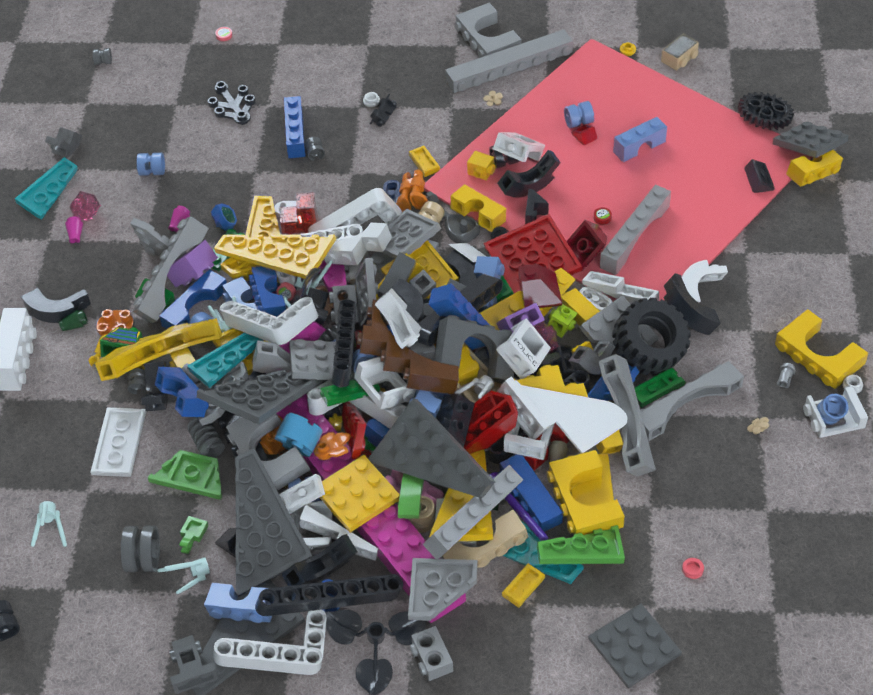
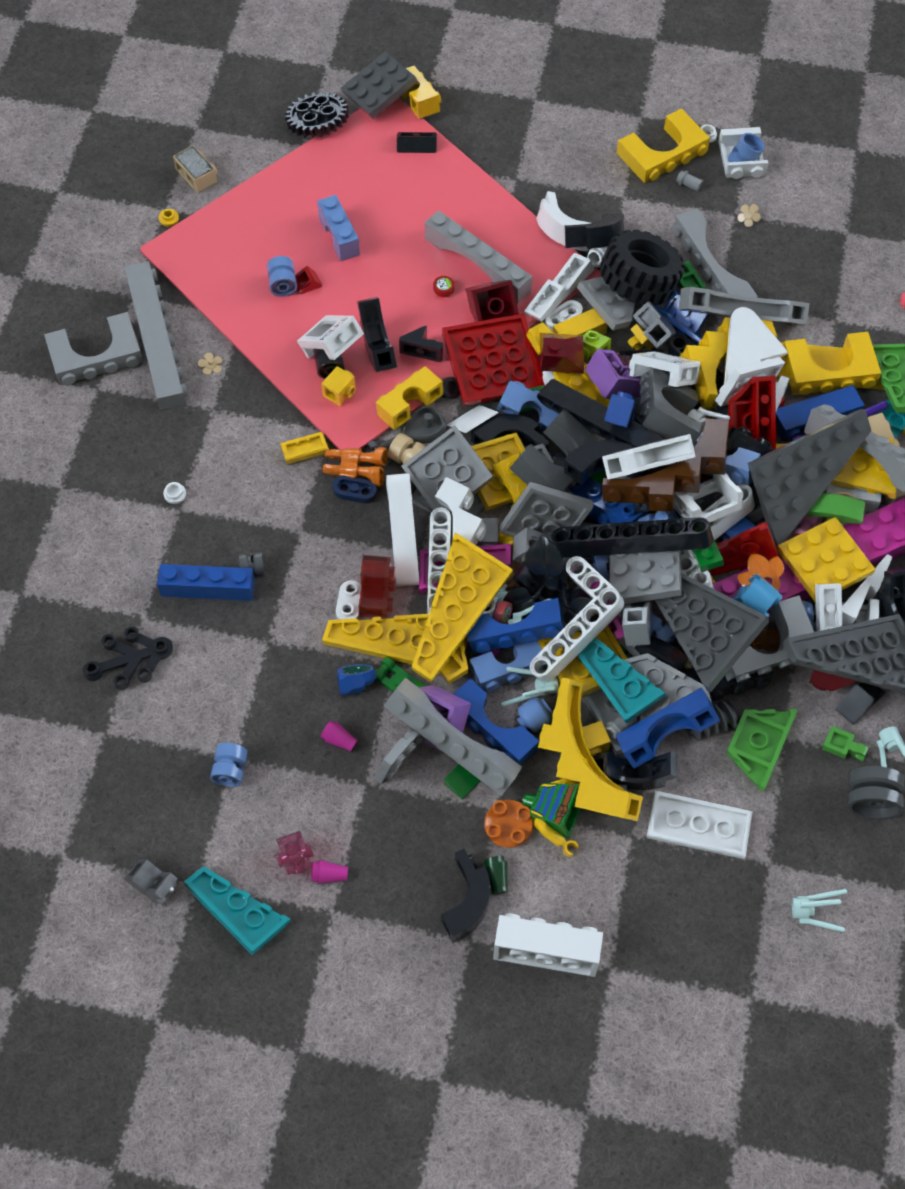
camera: 85 degrees left, 10 degrees up
black hinge [370,94,397,127] -> none

